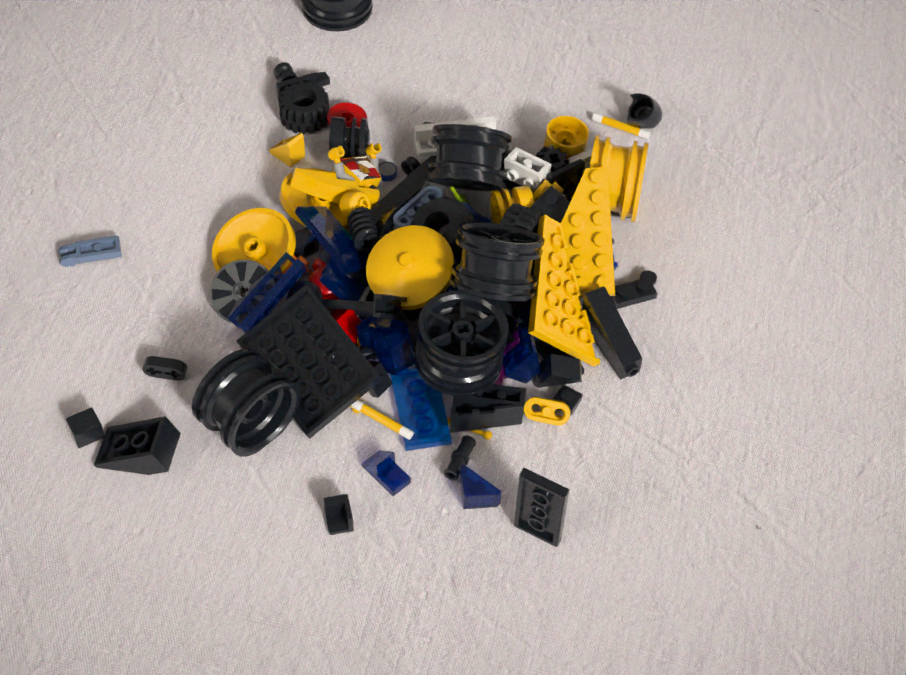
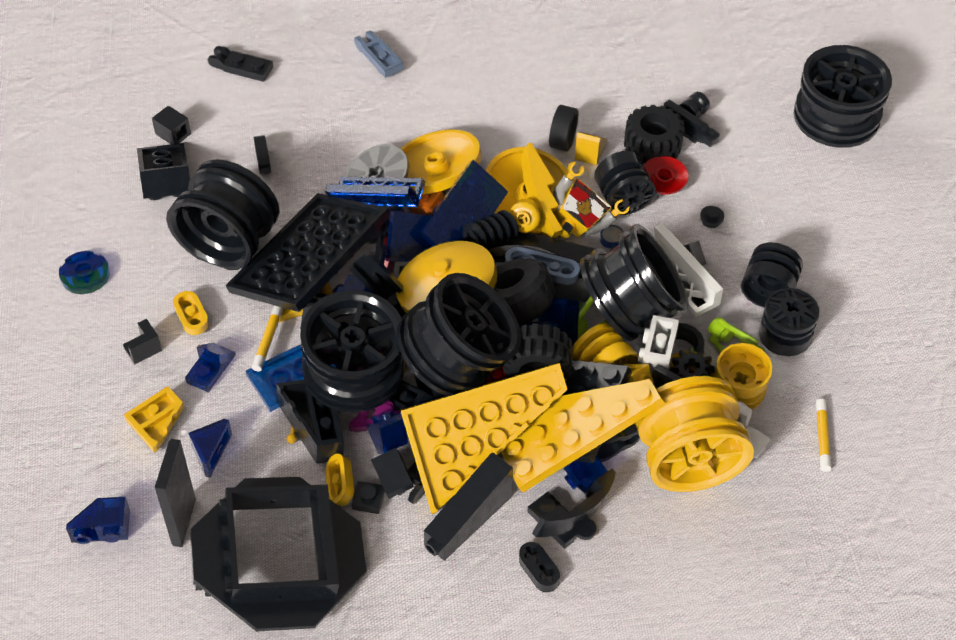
camera: 70 degrees right, 0 degrees up
black pin [444,435,476,481] -> none
black piece [627,93,662,129] -> none
none -> clear blue tile [59,251,110,295]
none -> clear blue slope [66,496,130,544]
none -> yellow wing [124,386,184,453]
none -> yellow plate [173,291,209,335]
none -> black hinge [190,477,367,632]
none -> black hinge [207,45,273,82]
none -> black beam [519,542,560,592]
none -> black slope [532,468,616,537]
none -> black tyre [549,105,579,152]
none -> black plate [700,206,724,228]
none -> lime plant [708,317,765,353]
none -> black wheel [740,242,803,308]
none -> black wheel [759,288,819,357]

